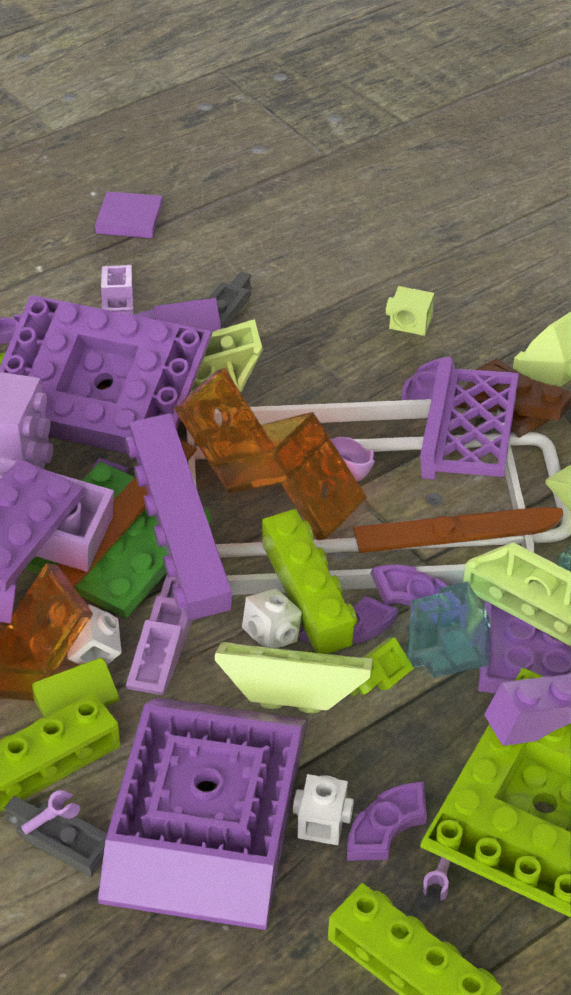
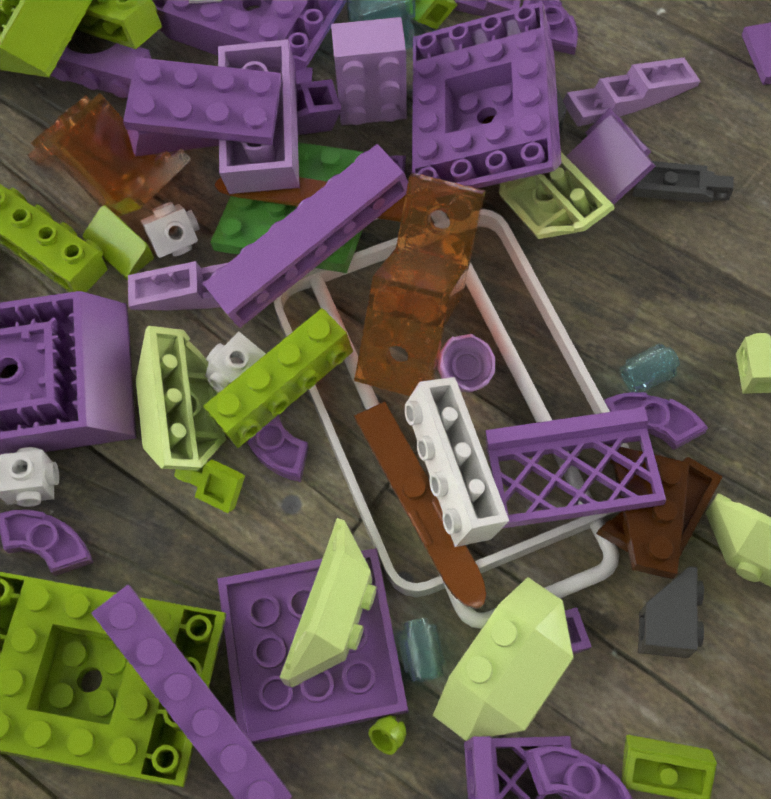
camera: 75 degrees right, 20 degrees up
medium lavender tile [370,565,467,626] -> none
clear light blue plate [408,581,490,678] -> none
none -> white brick [405,377,509,547]
none -> clear light blue brick [620,343,680,393]

